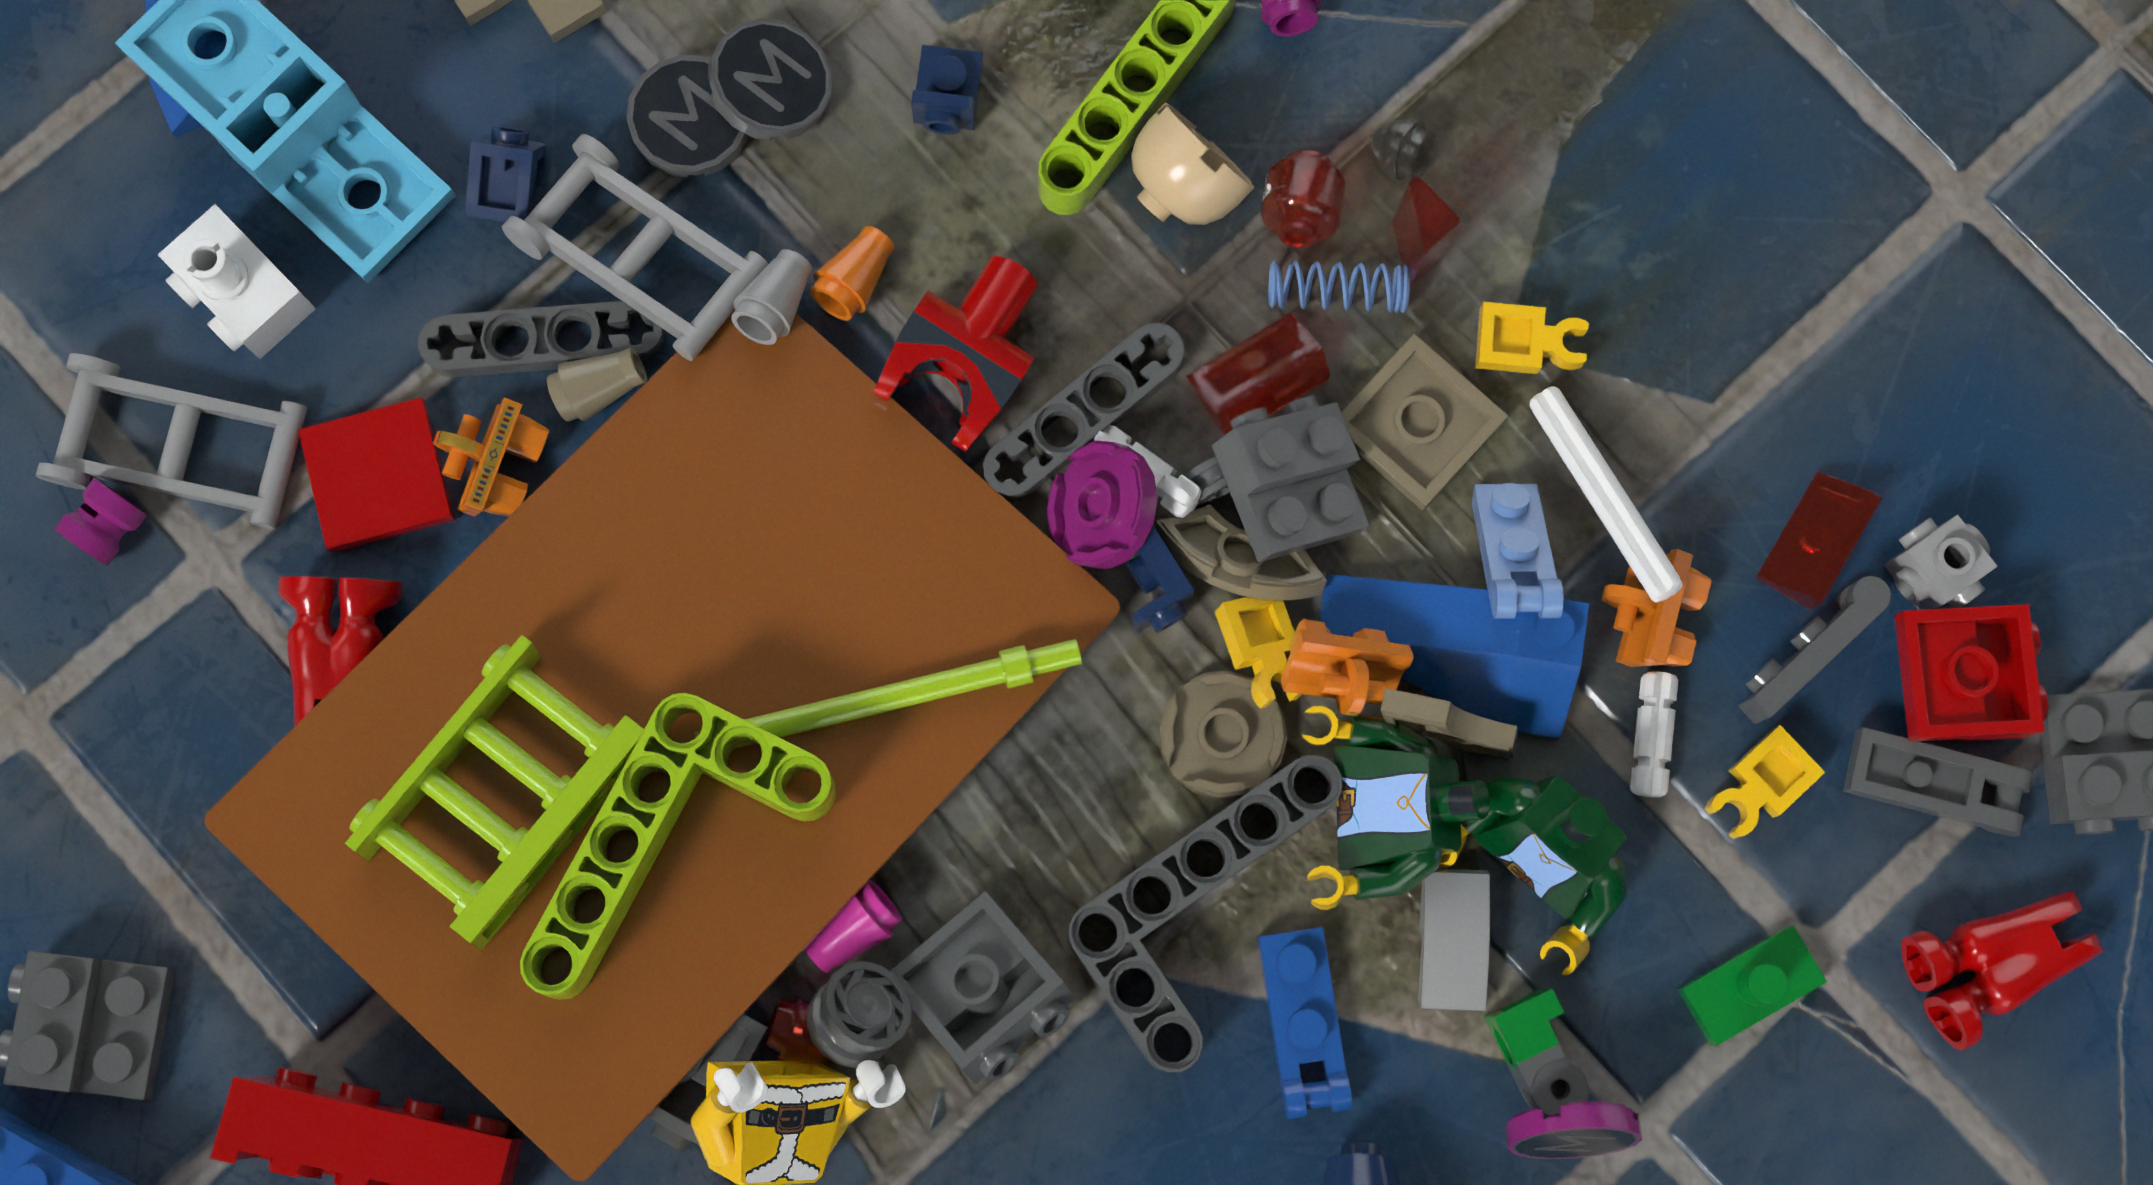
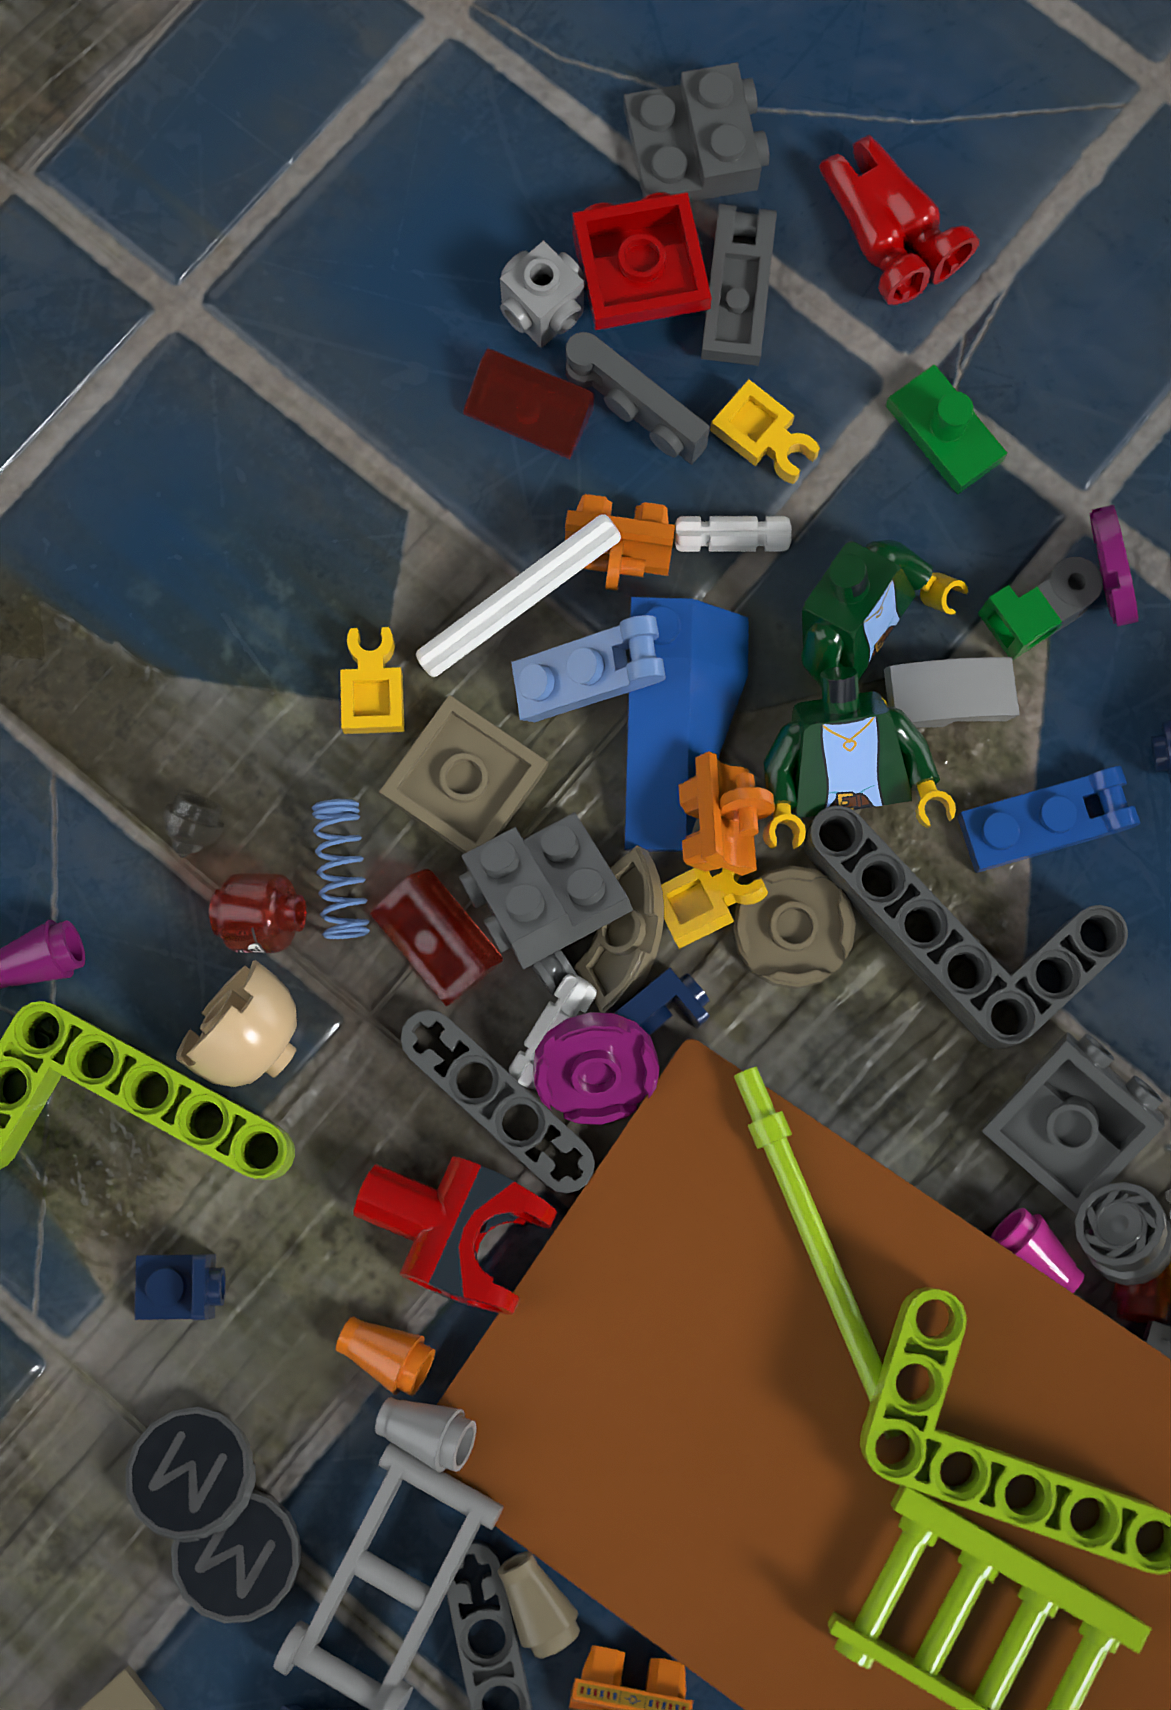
camera: 95 degrees left, 0 degrees up
dark tan tile [1380,688,1518,760] -> none
clear red slope [1392,176,1460,287] -> none

